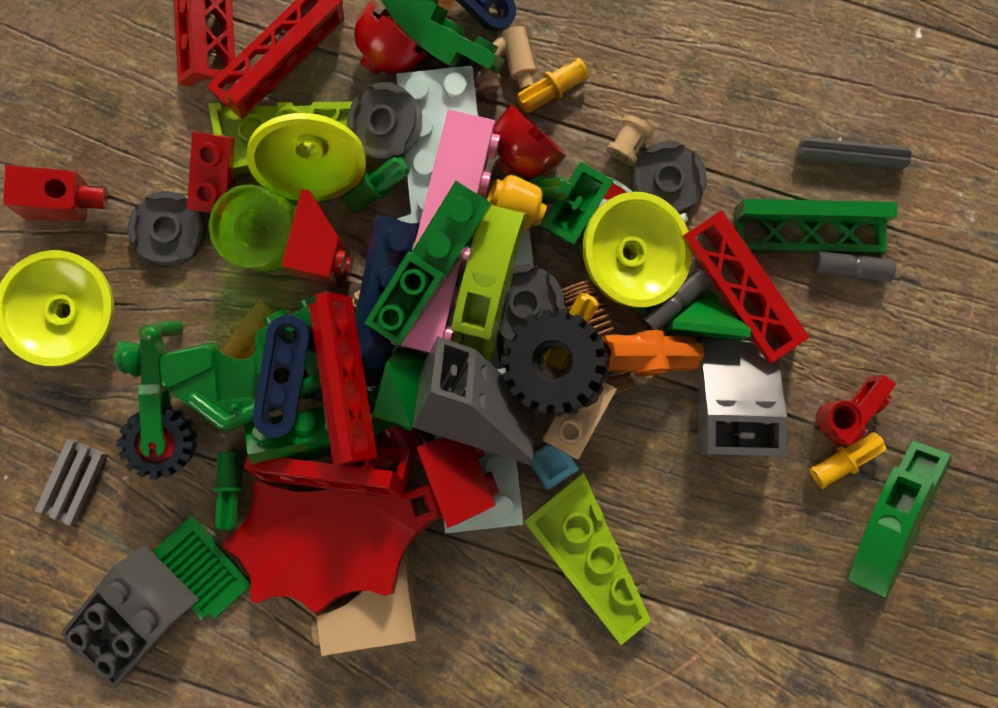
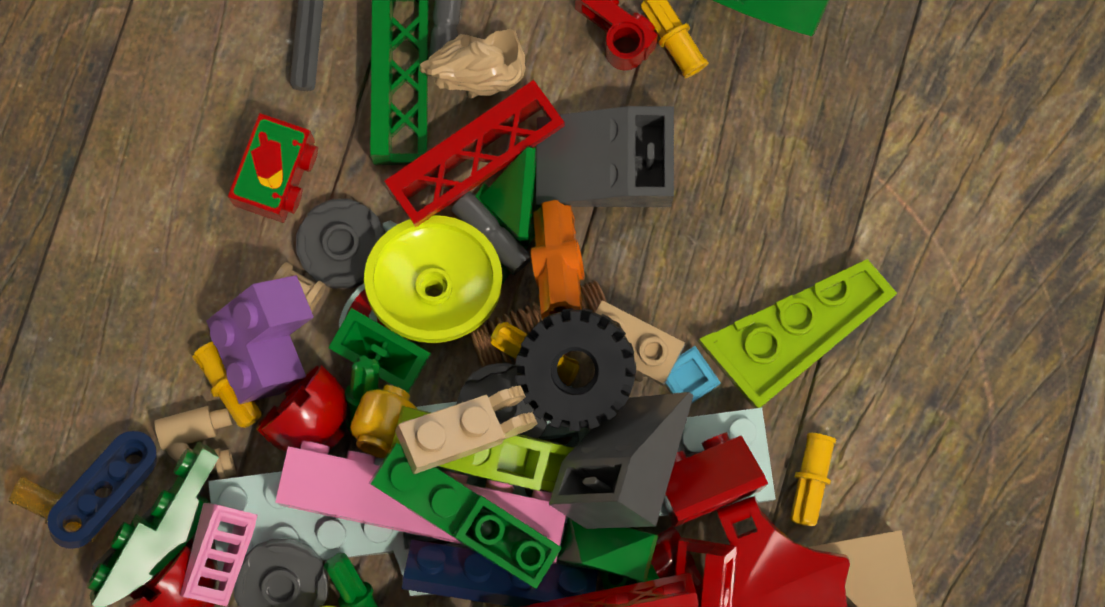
camera: 85 degrees left, 5 degrees down
none -> bright pink slope [180,503,258,607]
none -> medium lavender brick [206,275,314,404]
none -> brick [228,113,318,223]
none -> tan hinge [395,386,538,474]
none -> tan hair [420,29,526,98]
none -> yellow axle [790,433,836,526]

